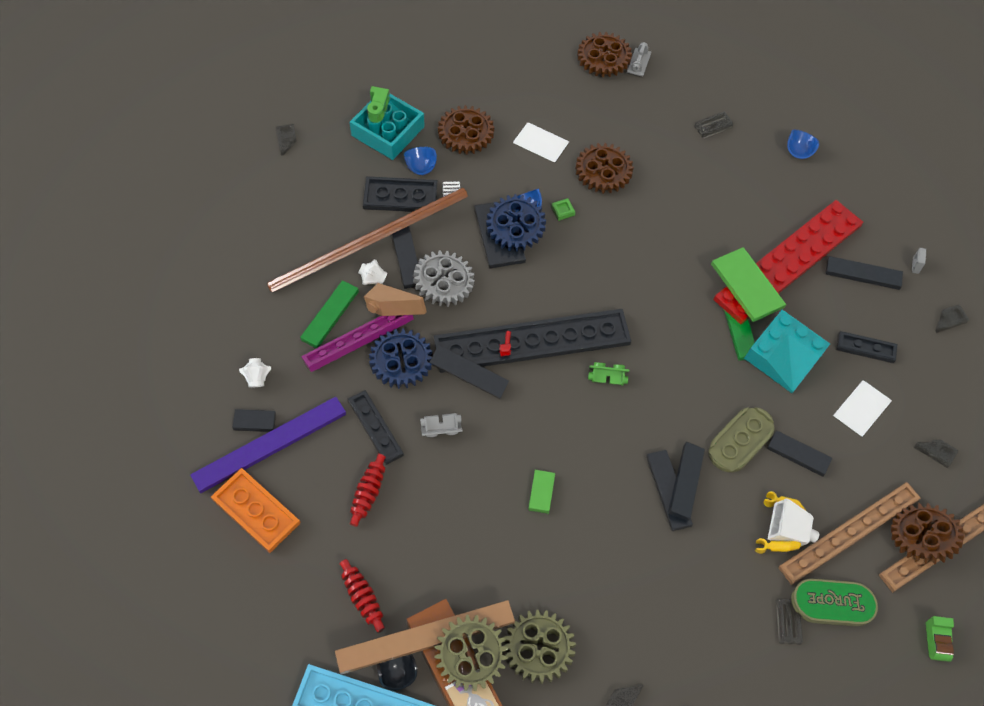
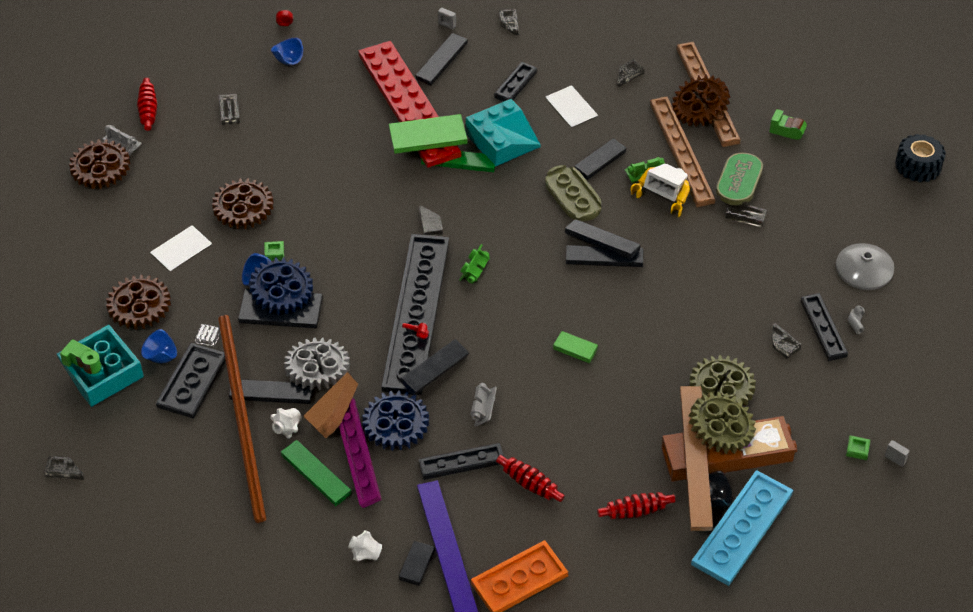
camera: 70 degrees left, 10 degrees down
none -> red piece [137,78,157,131]
none -> red tile [276,10,293,26]
none -> clear smoke tile [419,206,443,236]
none -> bright green hinge [625,157,665,183]

